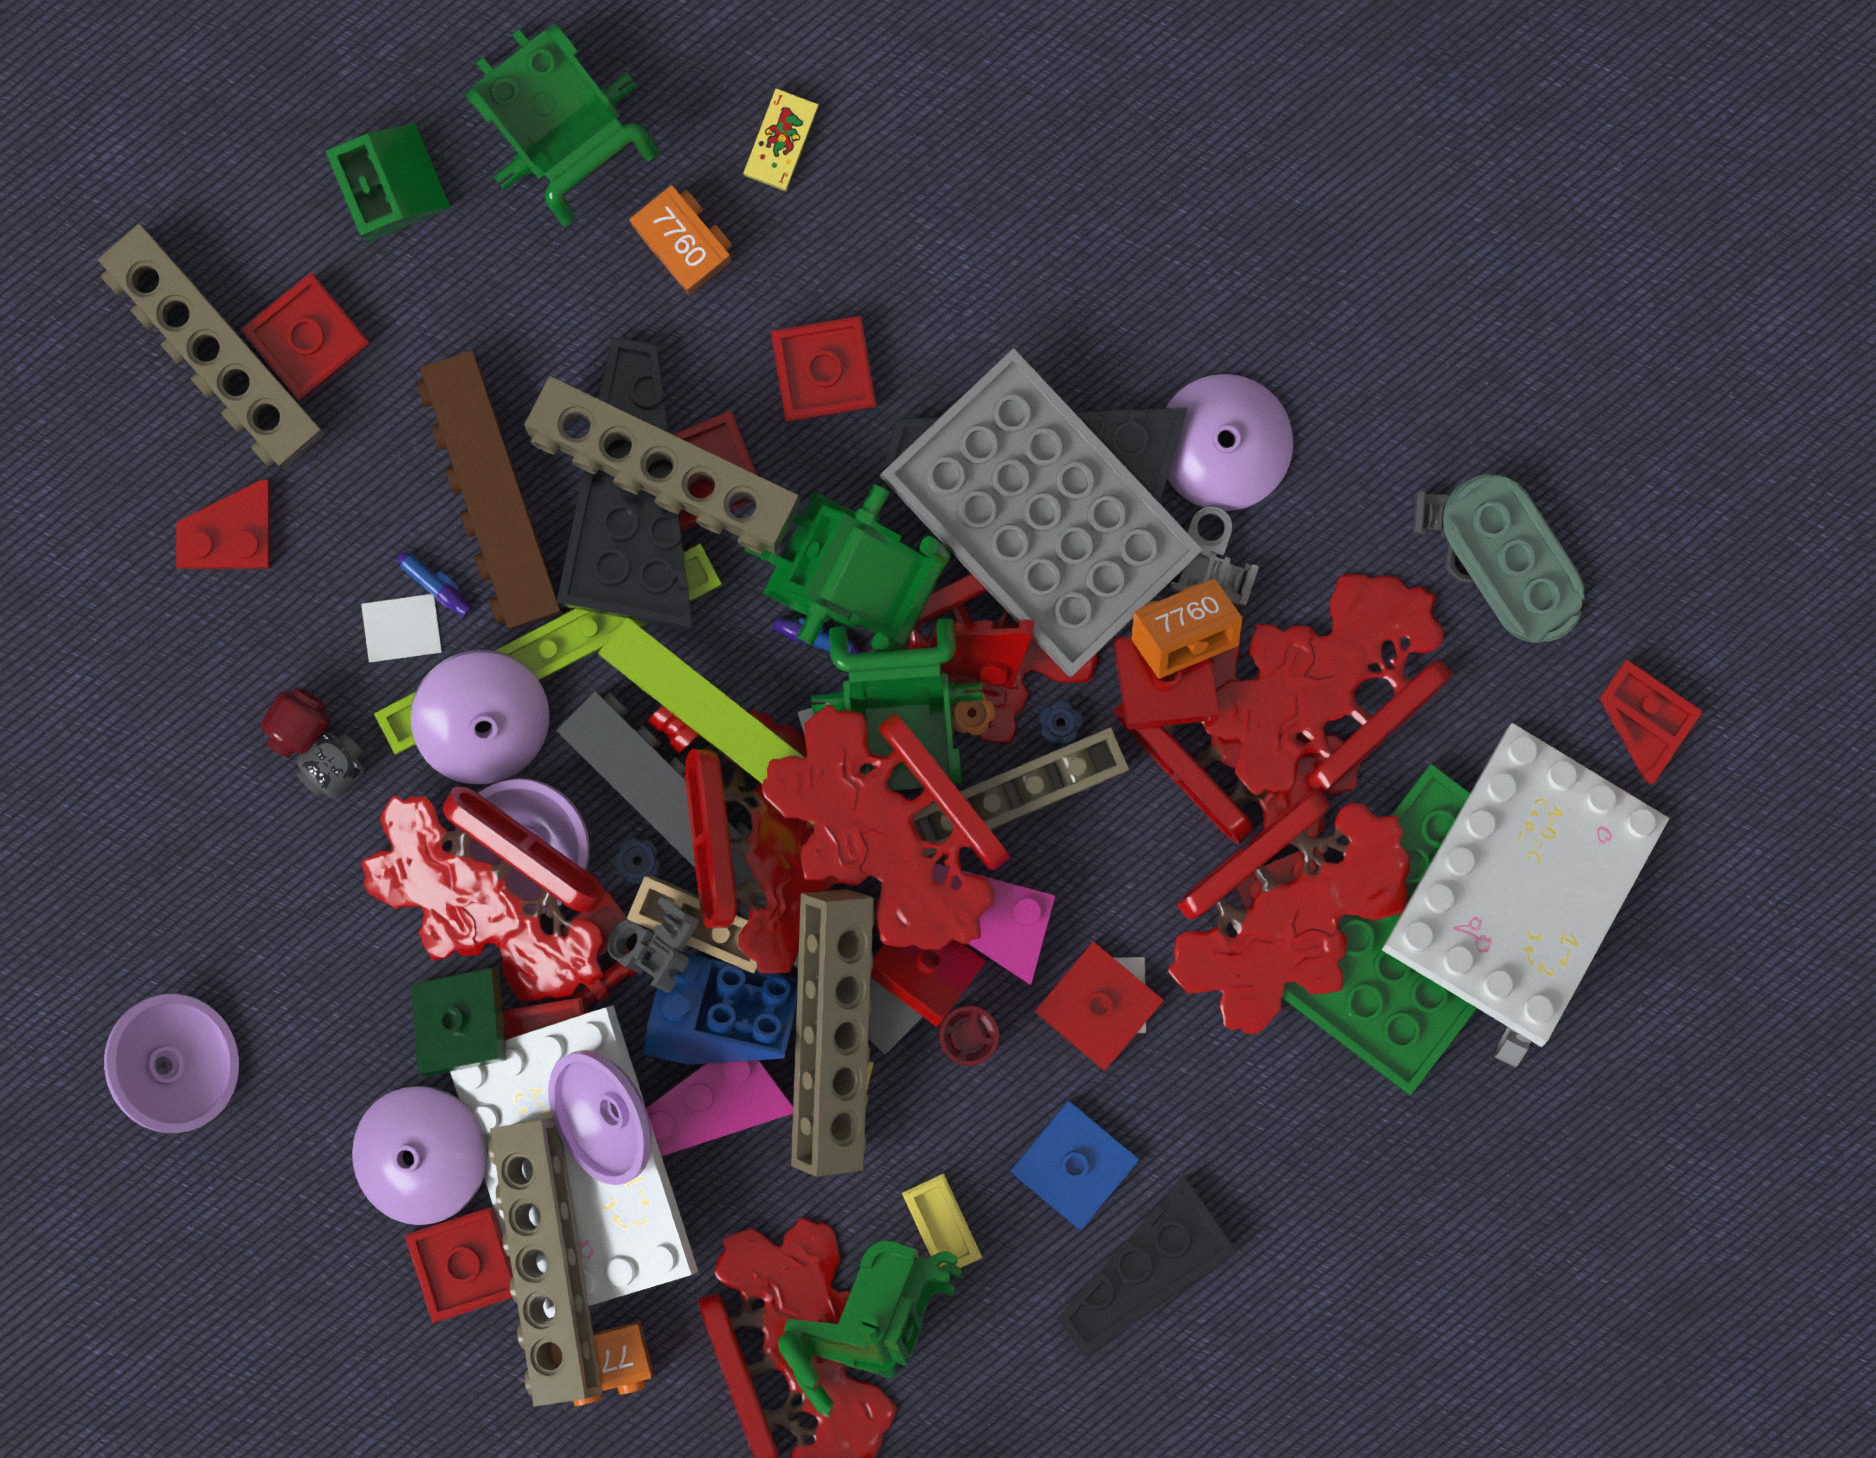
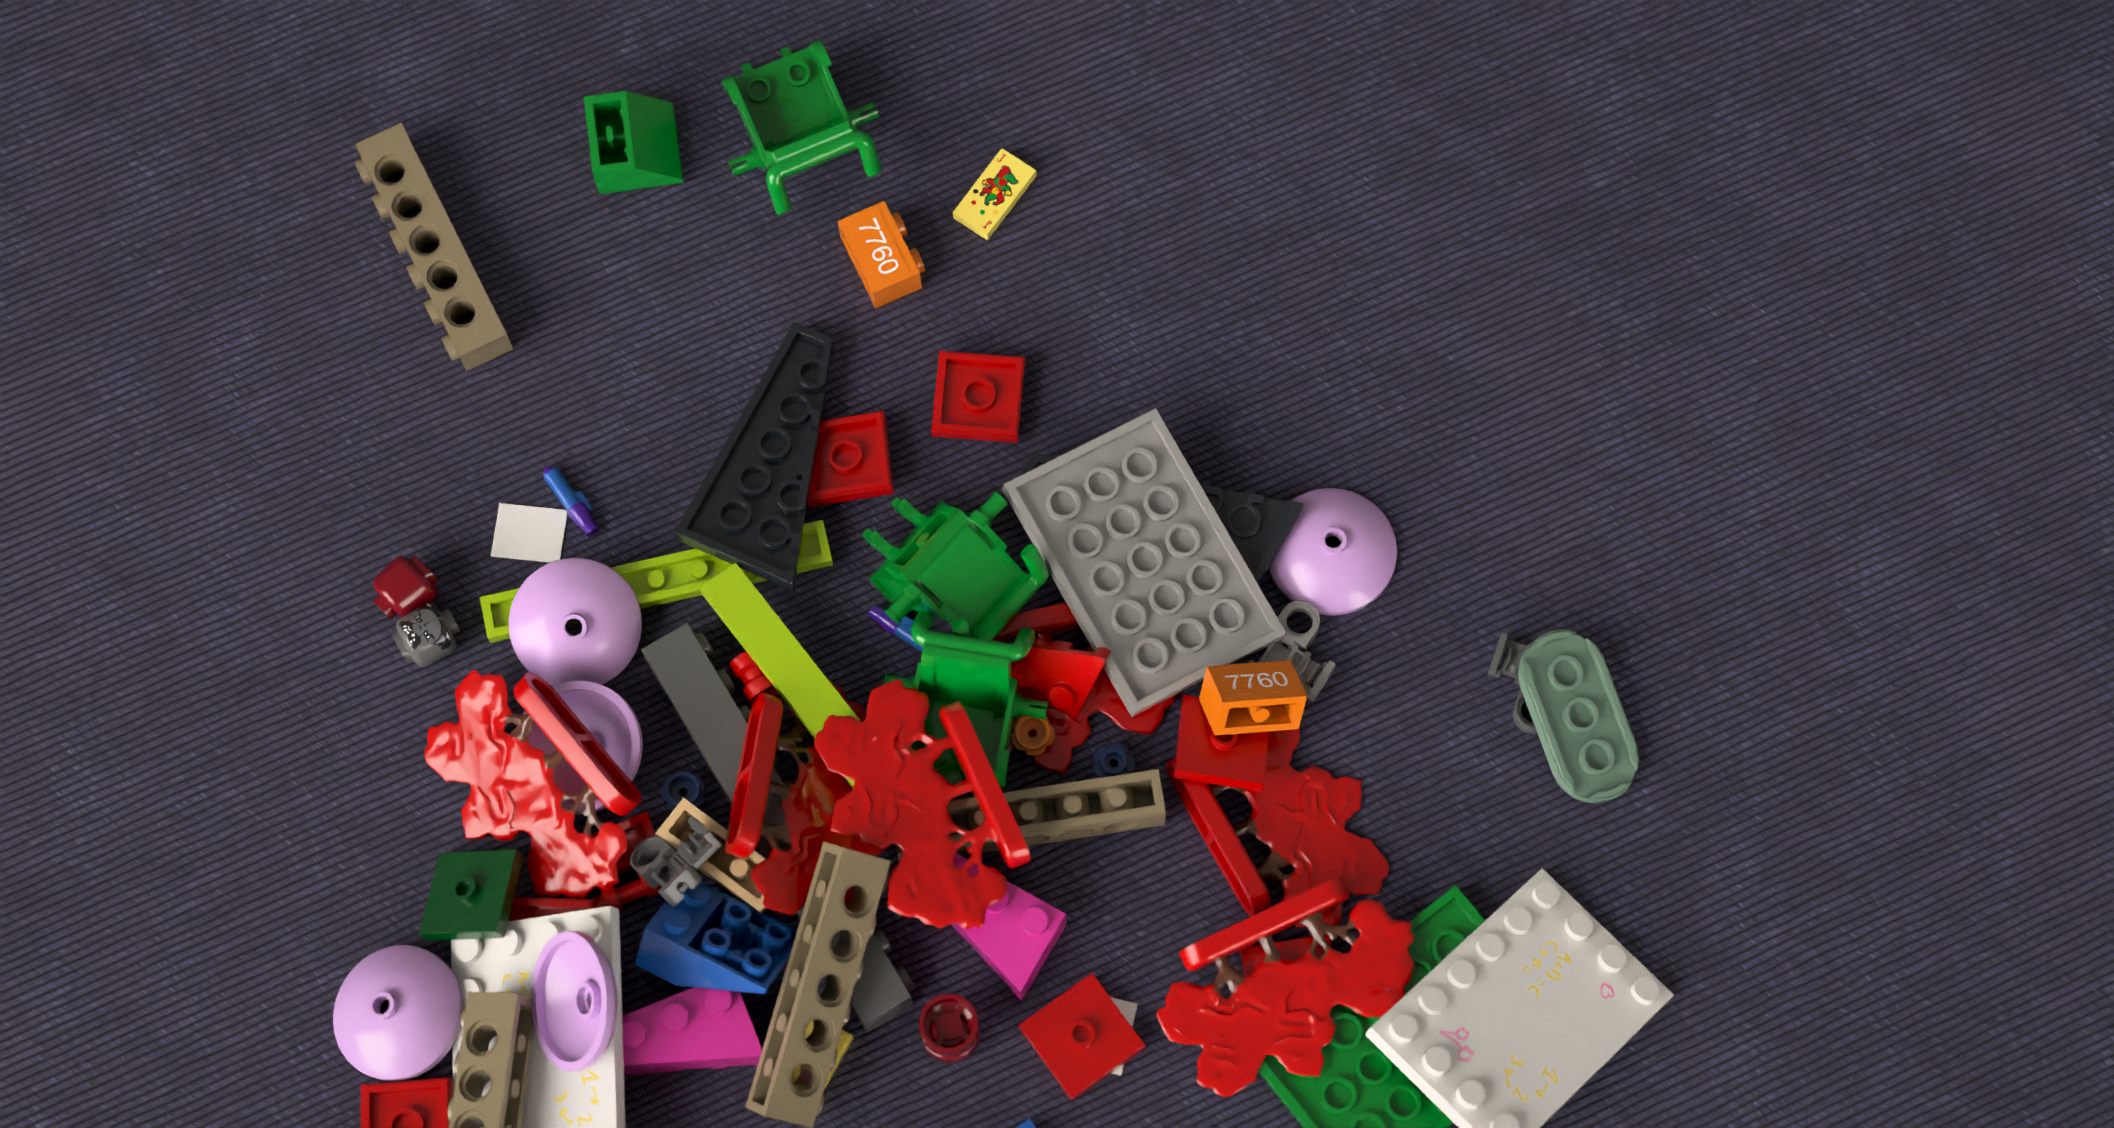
camera: 15 degrees right, 15 degrees down
lavender dish [104,994,239,1133] -> none
red wing [176,480,271,569] -> none
red plate [241,272,371,402] -> none
reddish brown brick [416,350,563,631] -> none
dark tan brick [524,376,800,554] -> none
red plate [870,940,986,1027] -> none
red plant [1204,574,1454,795] -> none
red wing [1599,660,1703,785] -> none

